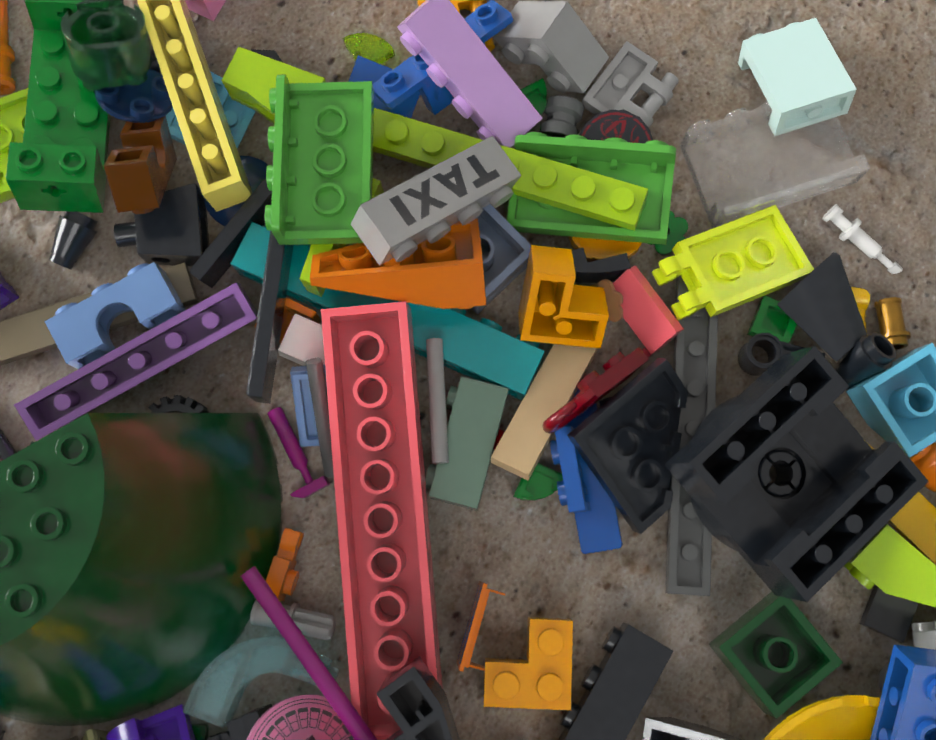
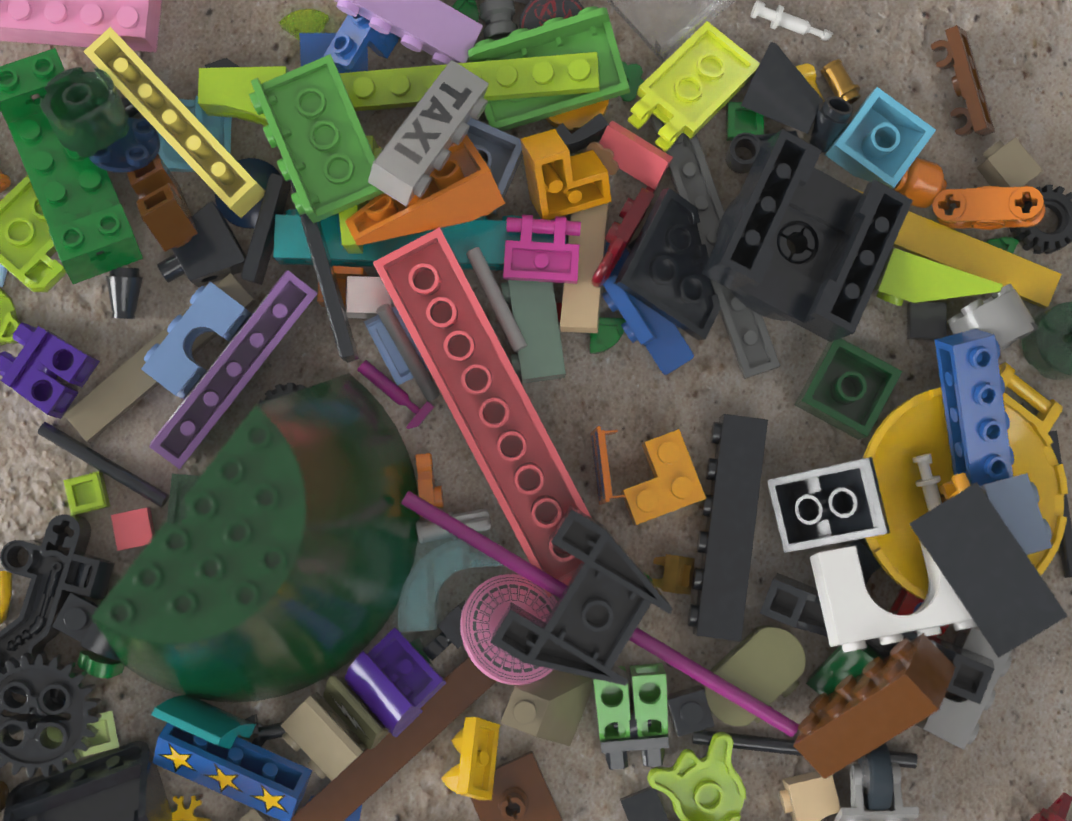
camera: 25 degrees left, 5 degrees up
none -> dark pink plate [503,214,581,284]

